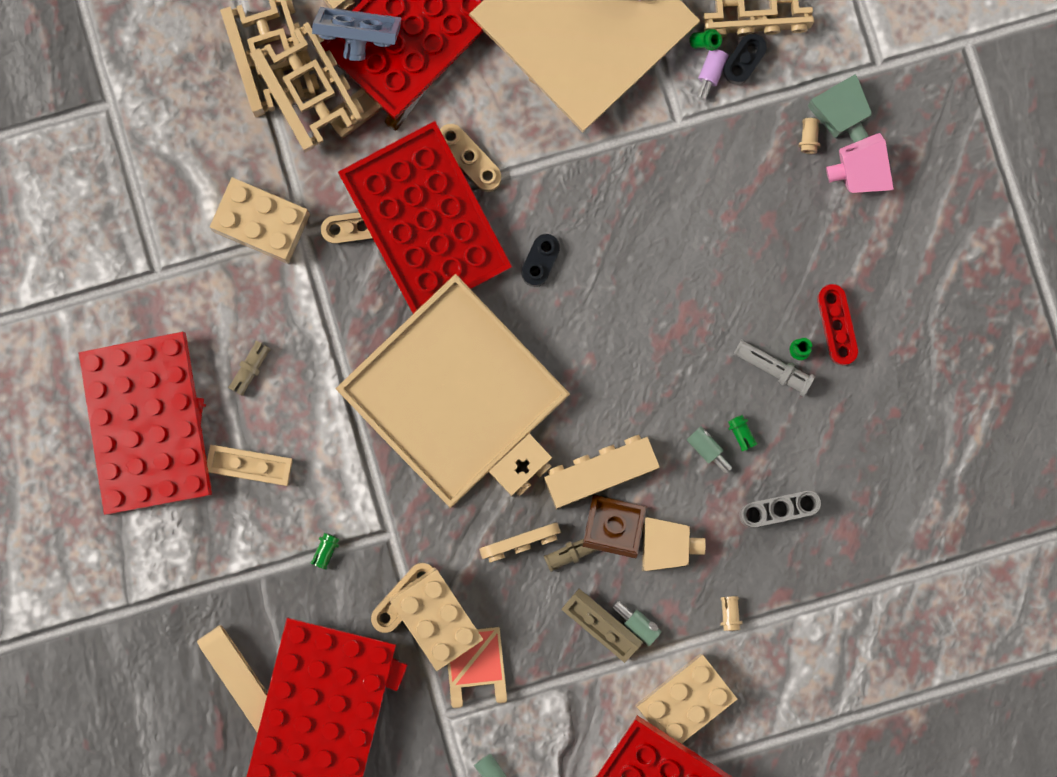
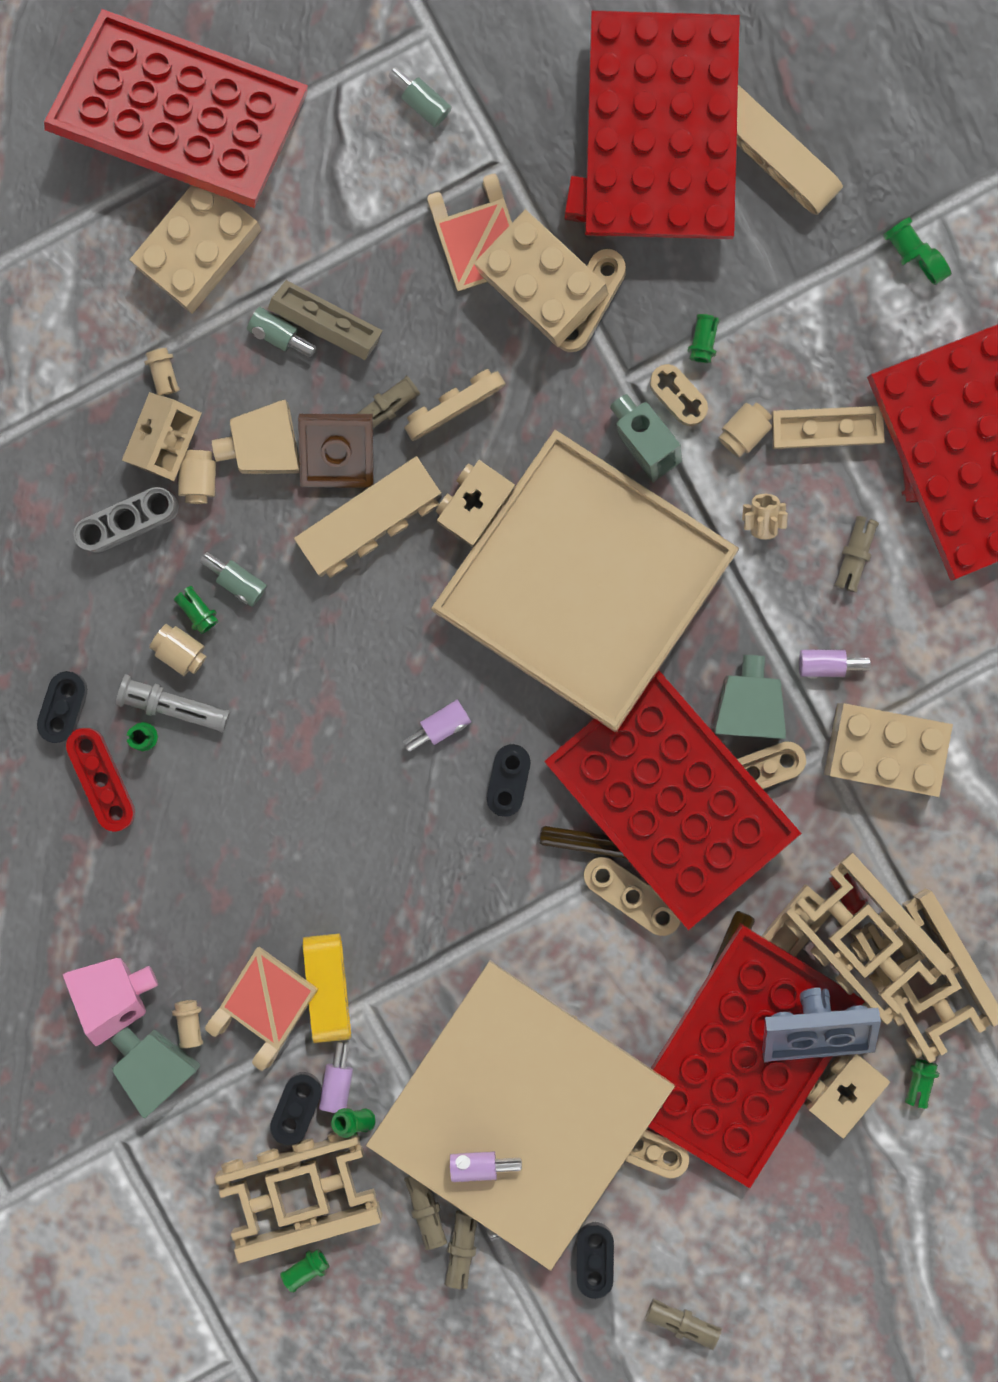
camera: 170 degrees right, 5 degrees up
none -> black plate [37,671,88,743]
none -> tan brick [122,392,202,481]
none -> tan brick [149,624,207,676]
none -> tan brick [178,450,216,504]
none -> flag [205,947,318,1071]
none -> yellow beam [303,933,351,1043]
none -> lavender piece [403,699,471,751]
none -> dark brown axle [539,826,627,859]
none -> sand green torso [610,394,682,483]
none -> tan beam [649,364,708,426]
none -> sand green torso [712,655,786,739]
none -> tan brick [718,402,772,458]
none -> tan gear [742,494,788,540]
none -> lavender piece [799,650,871,679]
none -> red pin [829,872,869,915]
none -> green connector [882,217,952,285]

